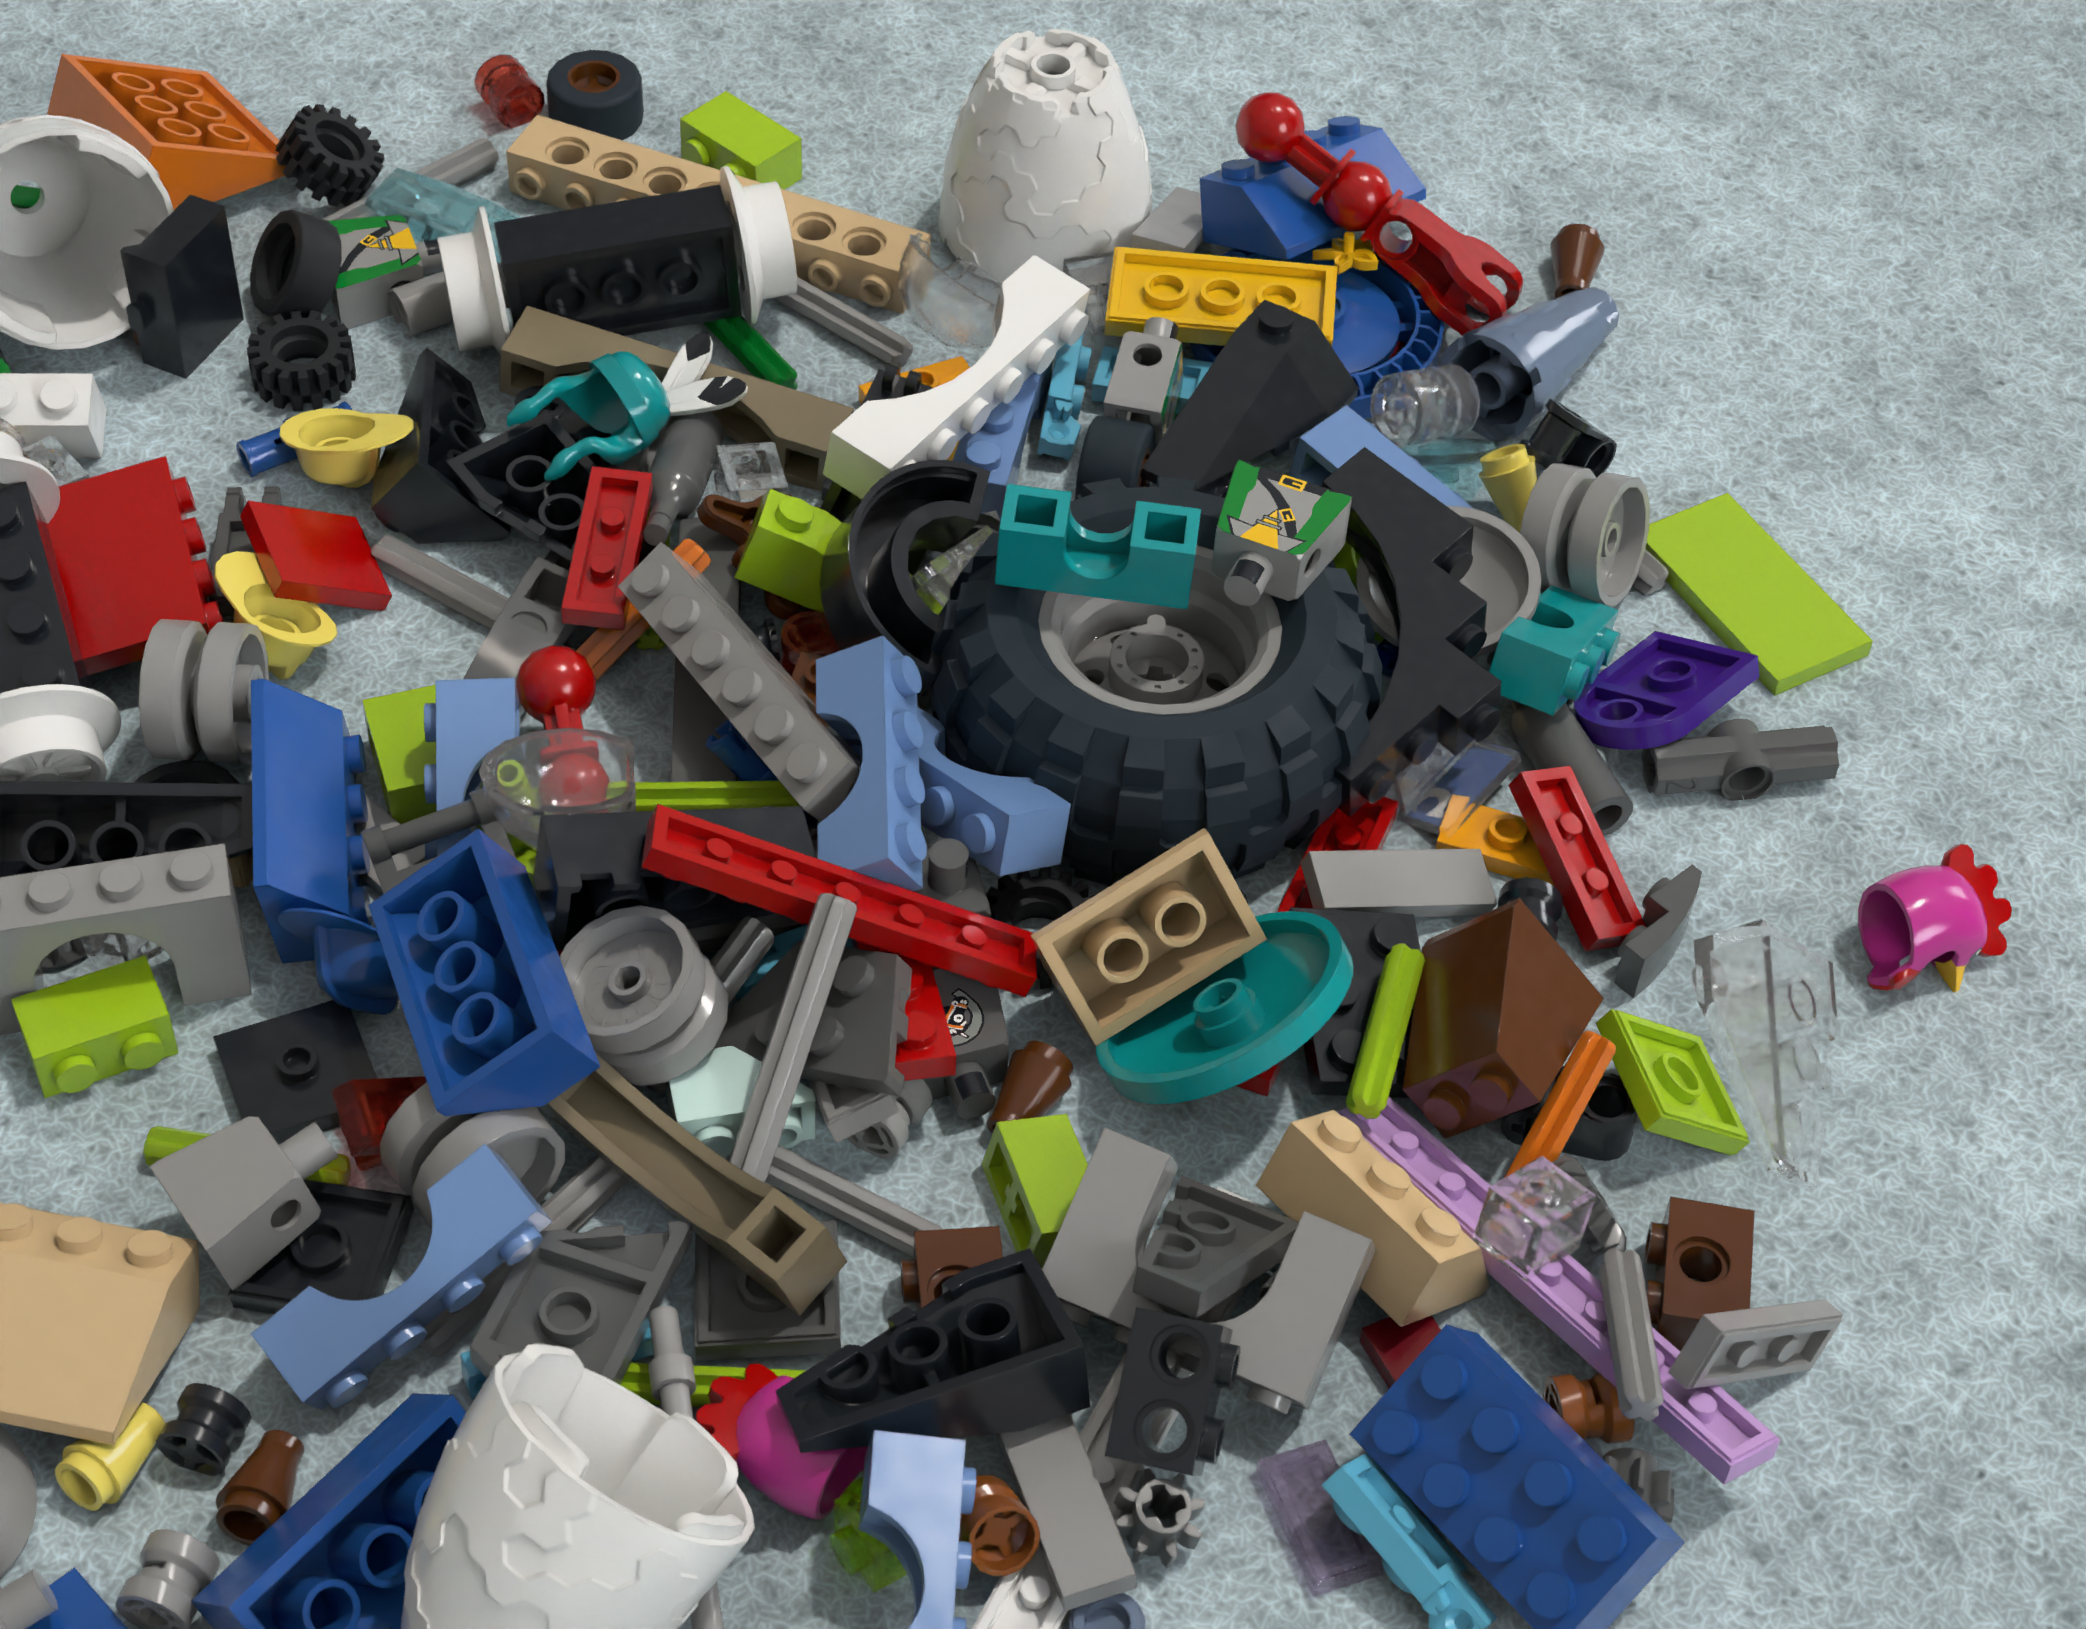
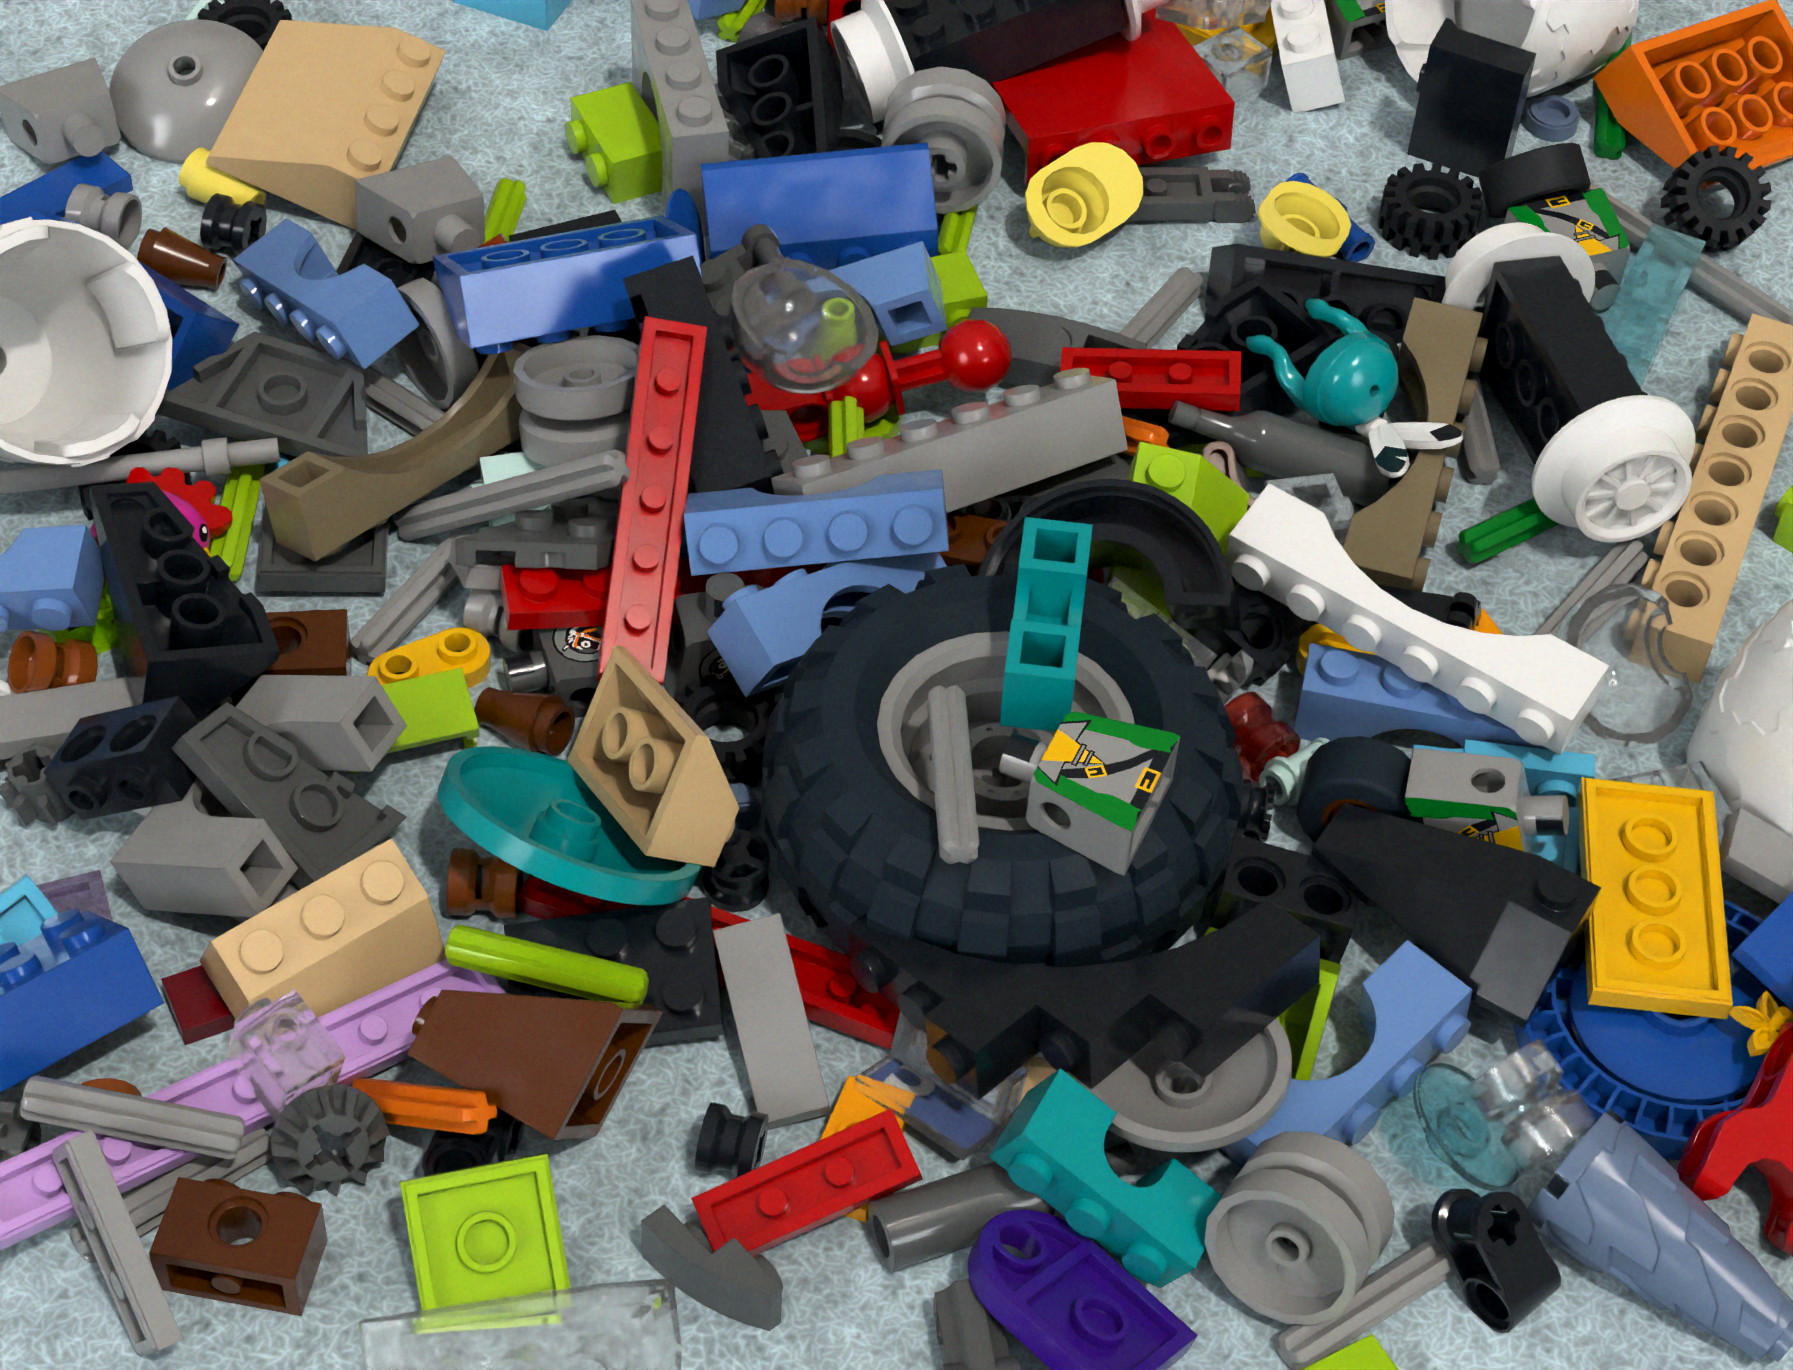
camera: 90 degrees right, 0 degrees up
red tile [240,501,392,611] -> none
light yellow cone [1478,444,1537,533] -> none
none -> yellow plate [367,627,491,688]
none -> dark orange wheel [447,848,523,919]
none -> light grey axle [927,685,979,865]

